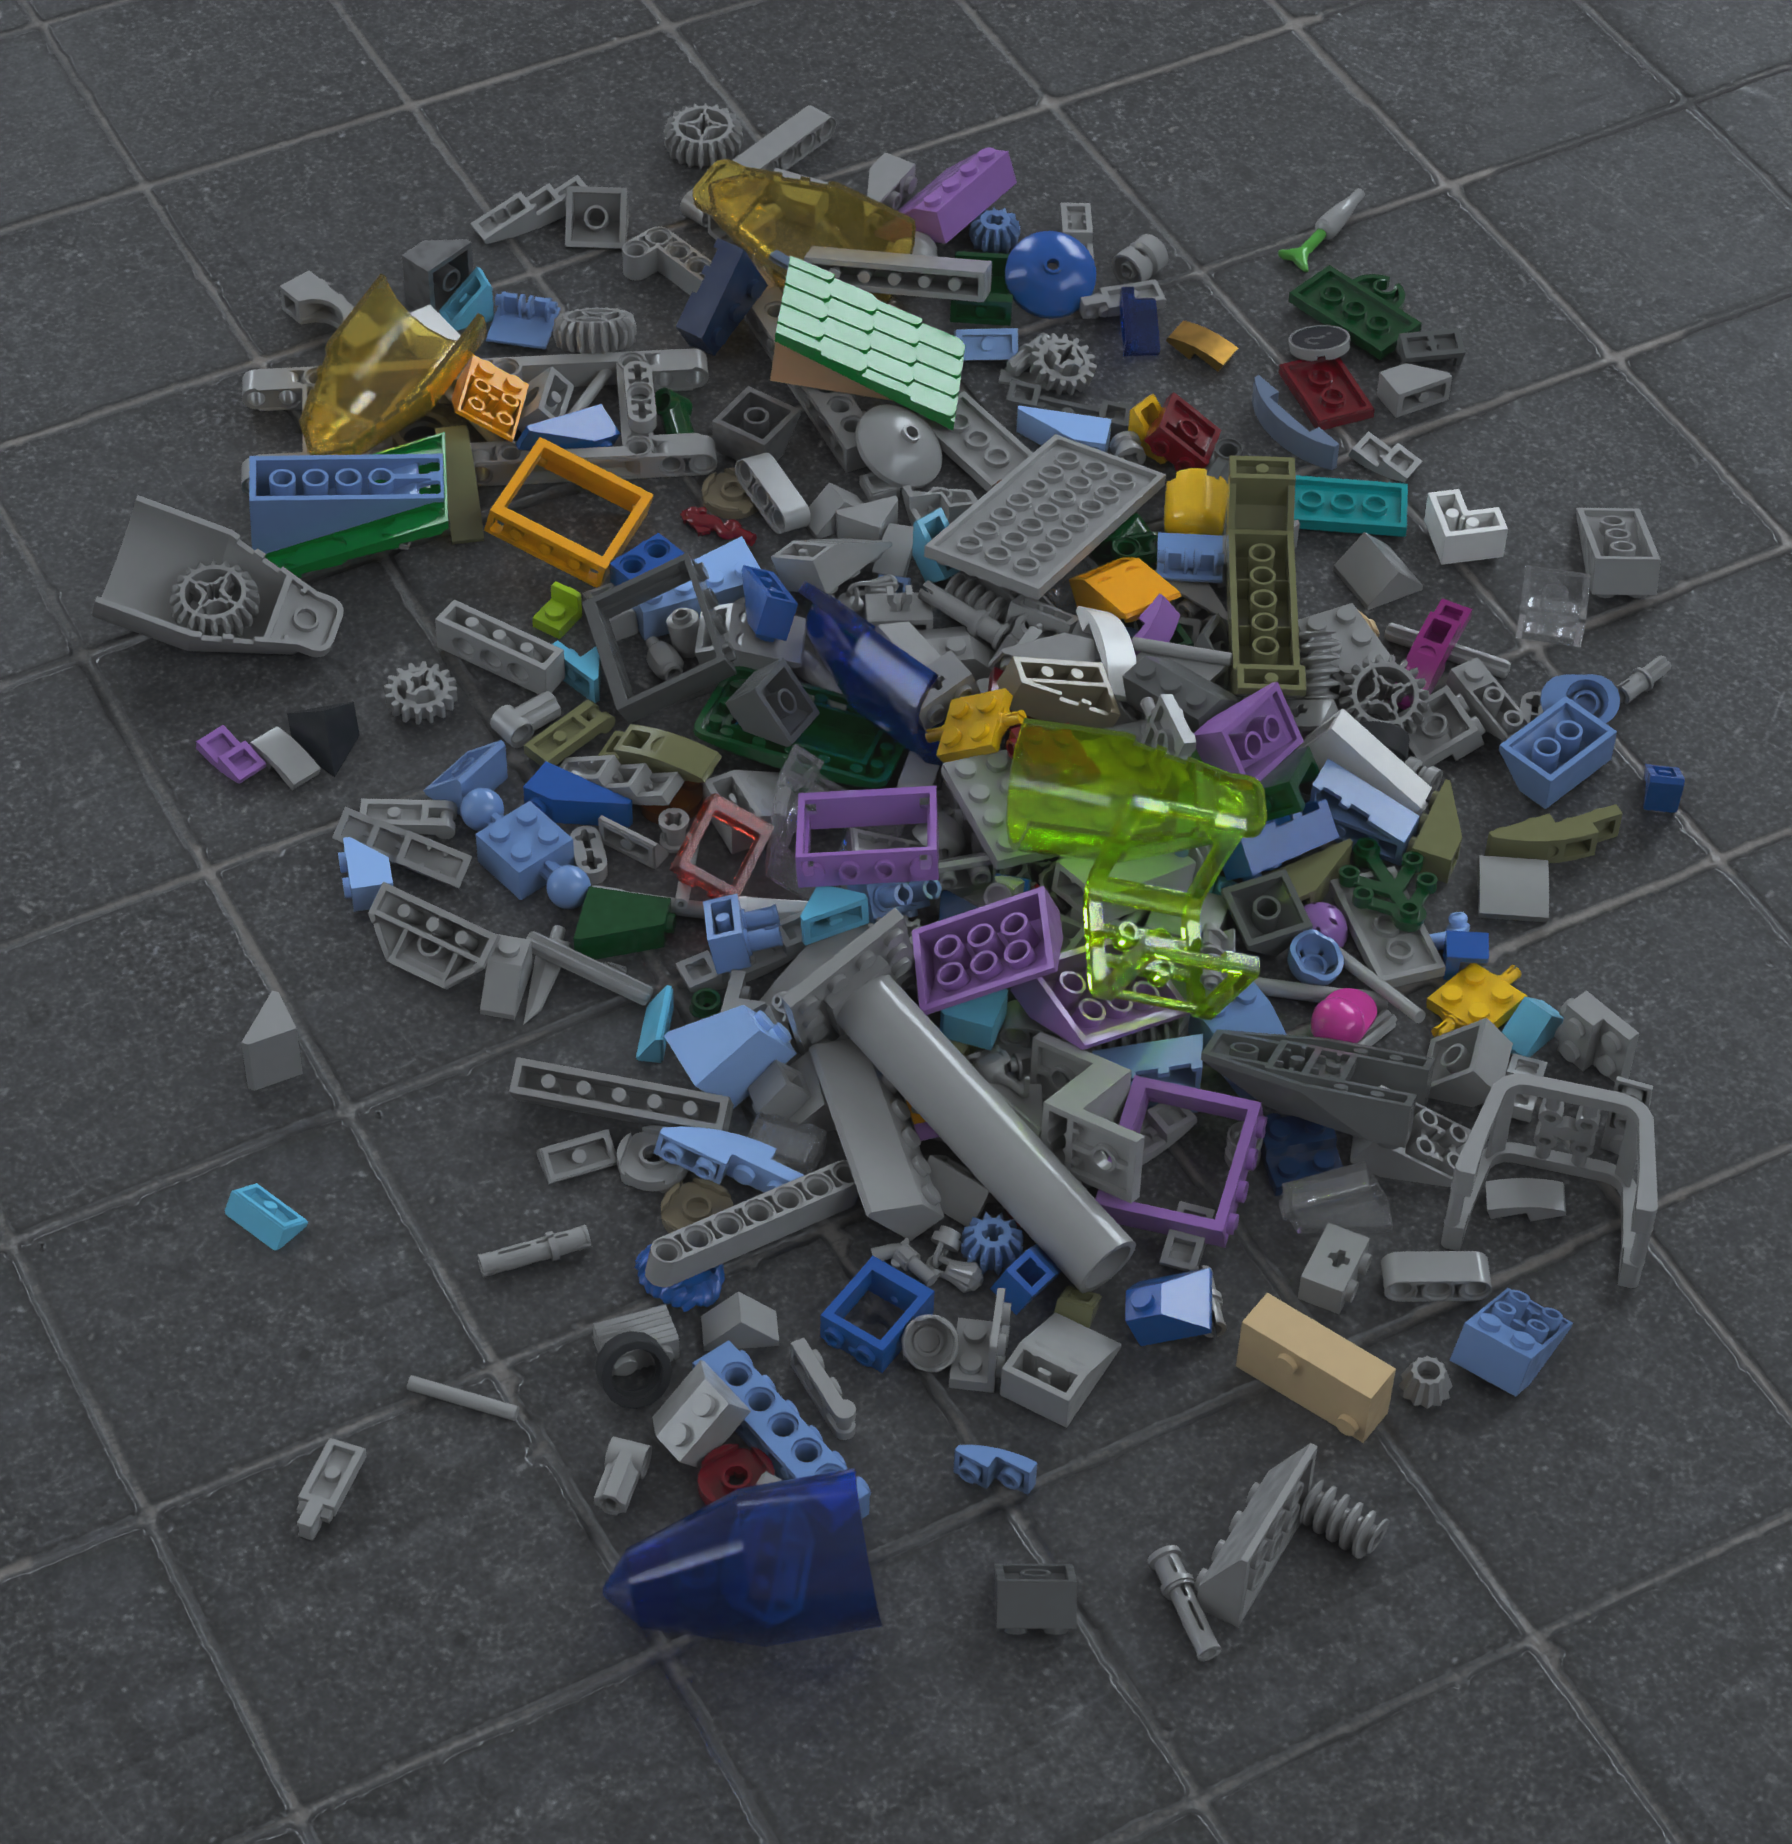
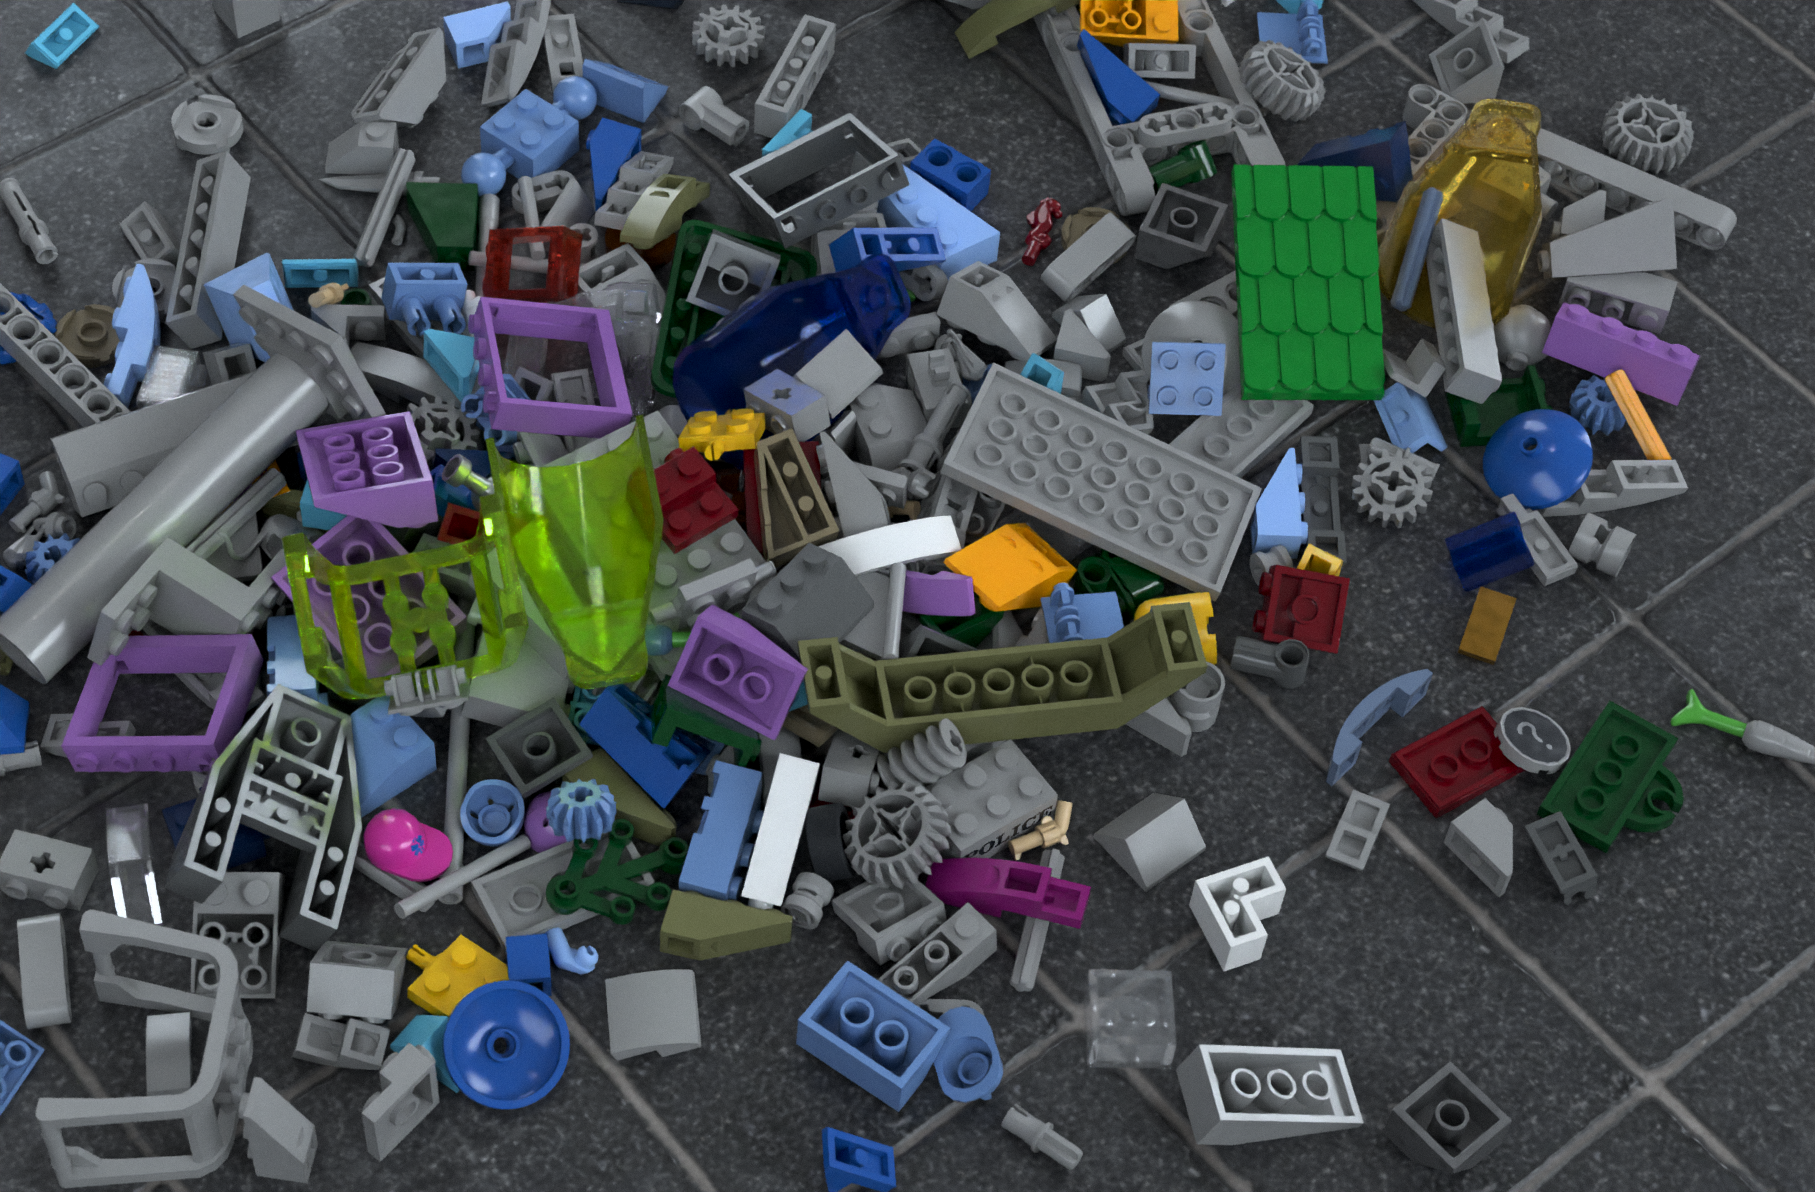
camera: 75 degrees right, 5 degrees up
light orange window [484,437,654,588] -> none
olive plate [524,700,616,766] -> none
lime bracket [532,581,582,639] -> none
teal plate [1294,475,1408,537] -> none
olive slope [1485,804,1623,864] -> none
none -> light grey plate [171,95,243,155]
none -> tan piece [308,282,349,308]
none -> blue dish [442,980,570,1109]
none -> light grey bar [518,176,545,261]
none -> medium blue gear [546,778,616,843]
none -> medium blue hinge [1148,342,1226,416]
none -> light grey panel [1383,338,1446,398]
none -> flat silver slope [1383,1061,1512,1174]
none -> light grey slope [1538,198,1677,279]
none -> light orange axle [1605,369,1672,460]

